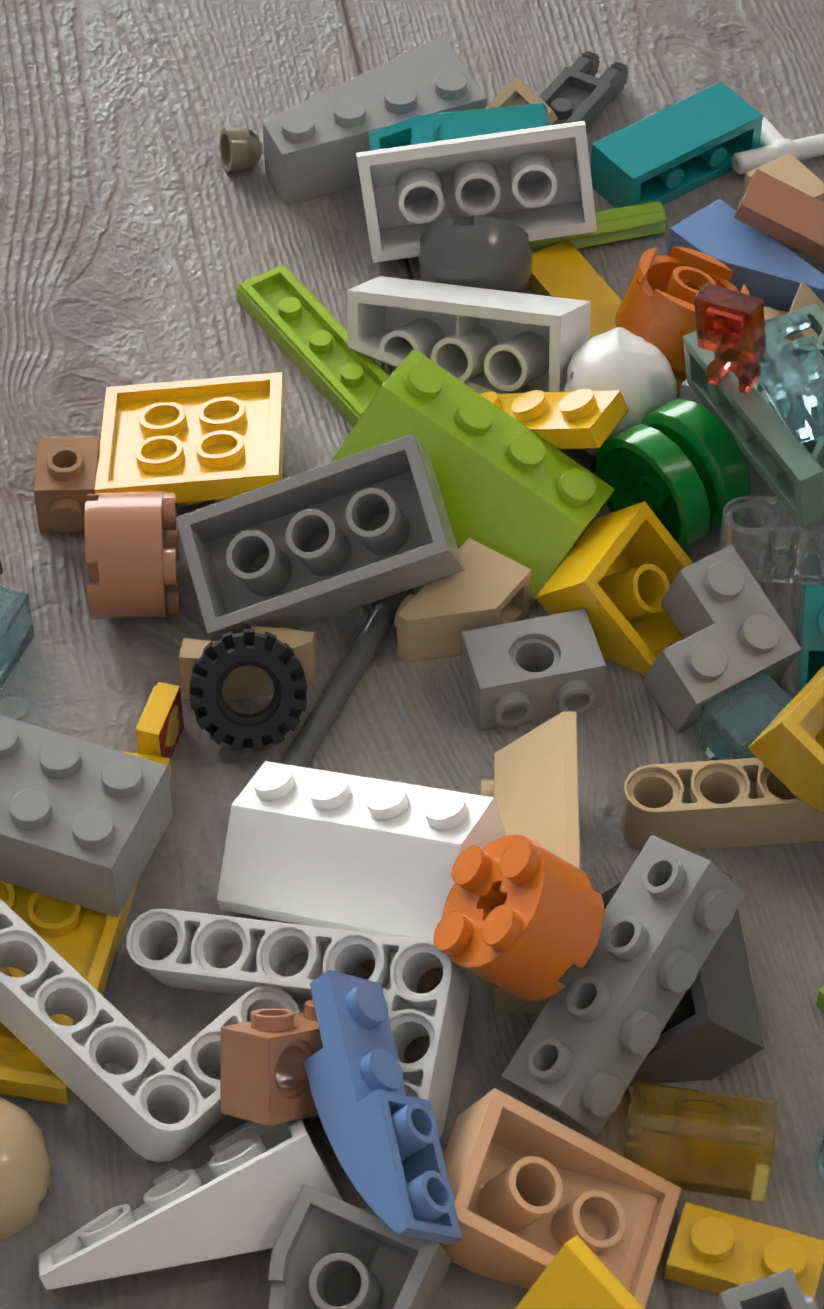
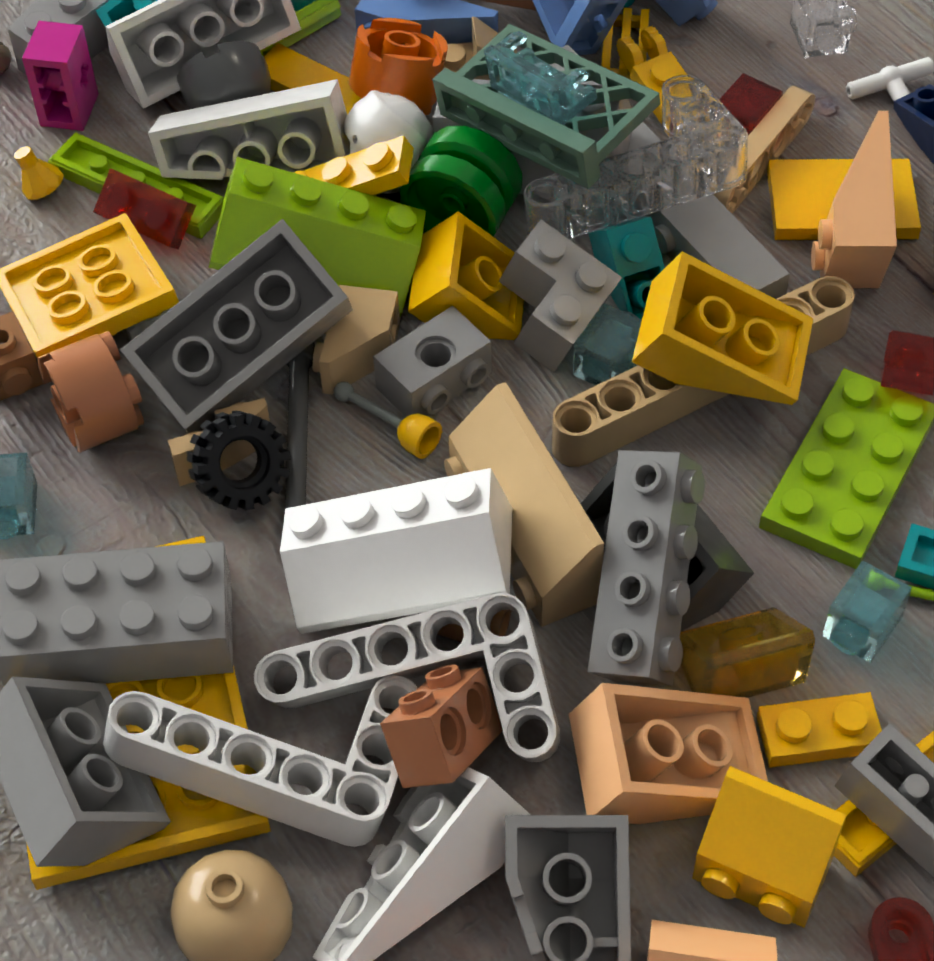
camera: 25 degrees left, 5 degrees up
yellow tile [135,682,184,759] -> none
medium blue slope [304,970,462,1245] -> none
orange brick [433,835,604,1002] -> none
clear red plate [694,283,766,394] -> none
none -> yellow rock [14,146,64,200]
none -> dark pink brick [22,21,99,131]
none -> clear red plate [93,168,196,249]
none -> yellow hinge [334,382,442,459]

